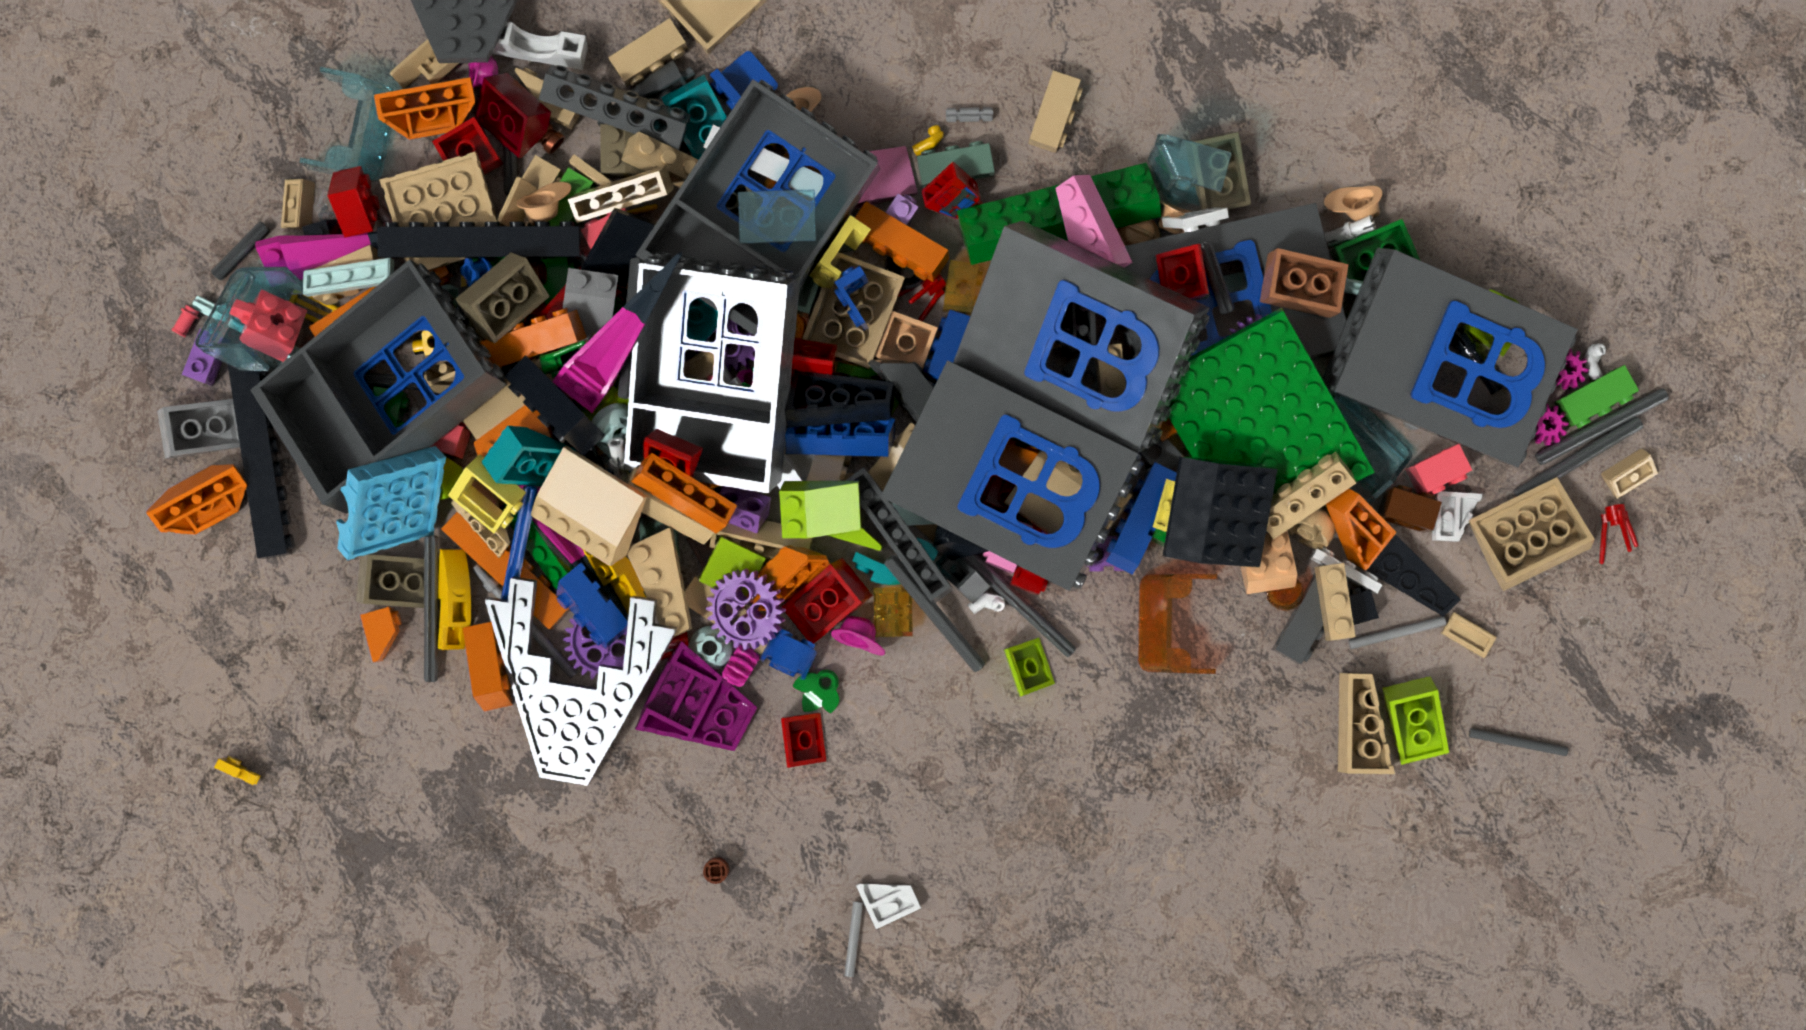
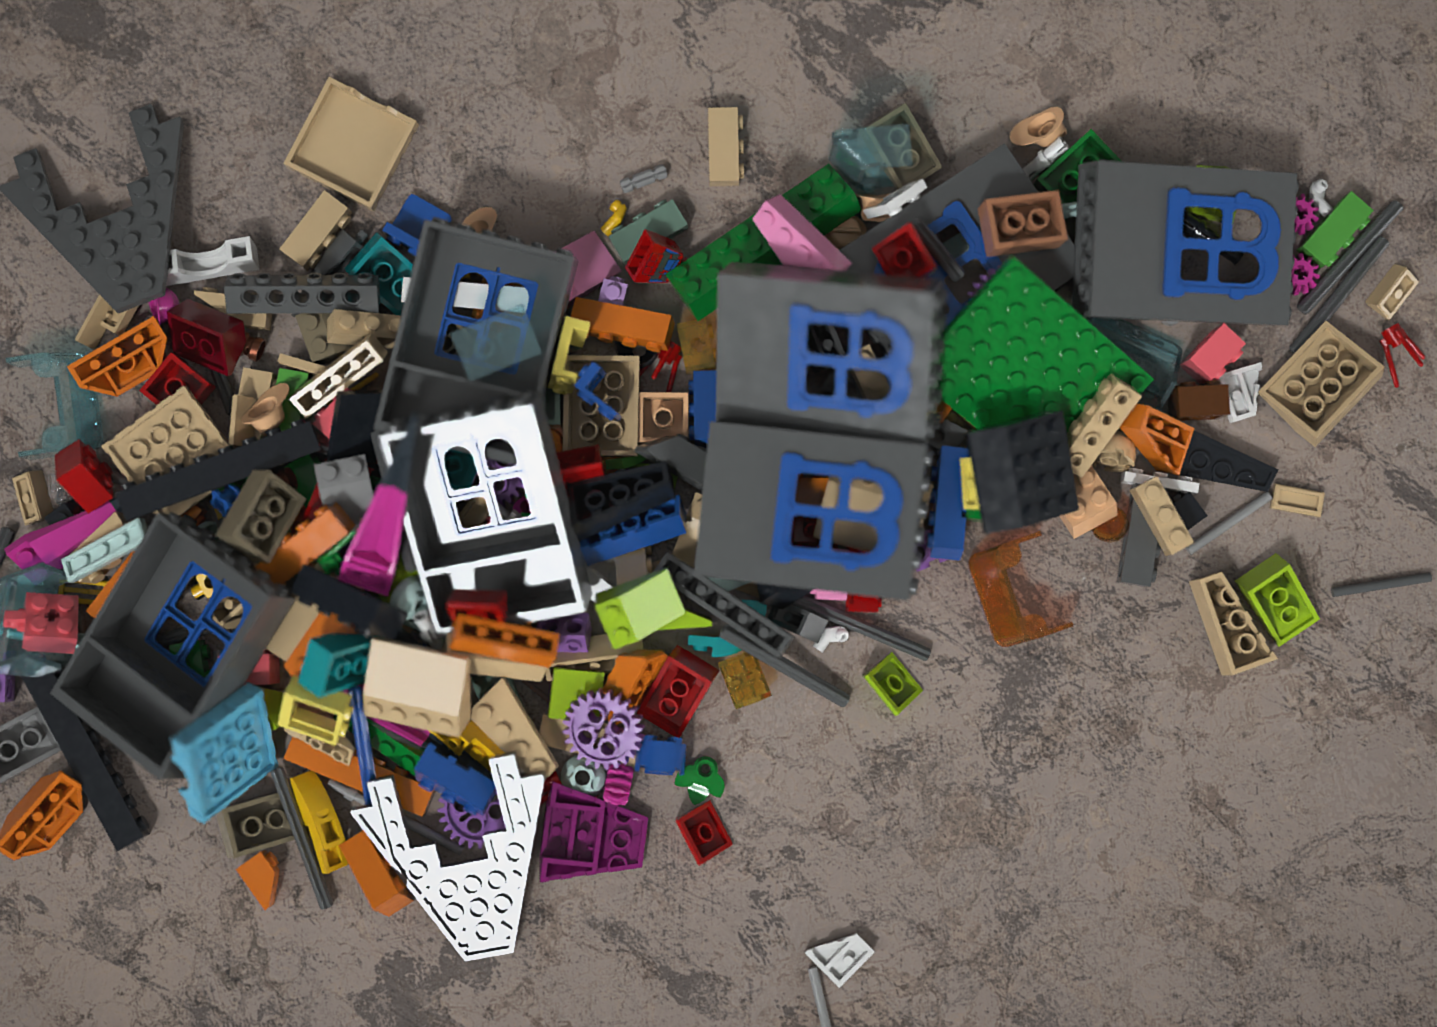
camera: 20 degrees left, 0 degrees up
copper wheel [703,857,729,884] -> none
dark pink piece [831,616,886,656] -> none

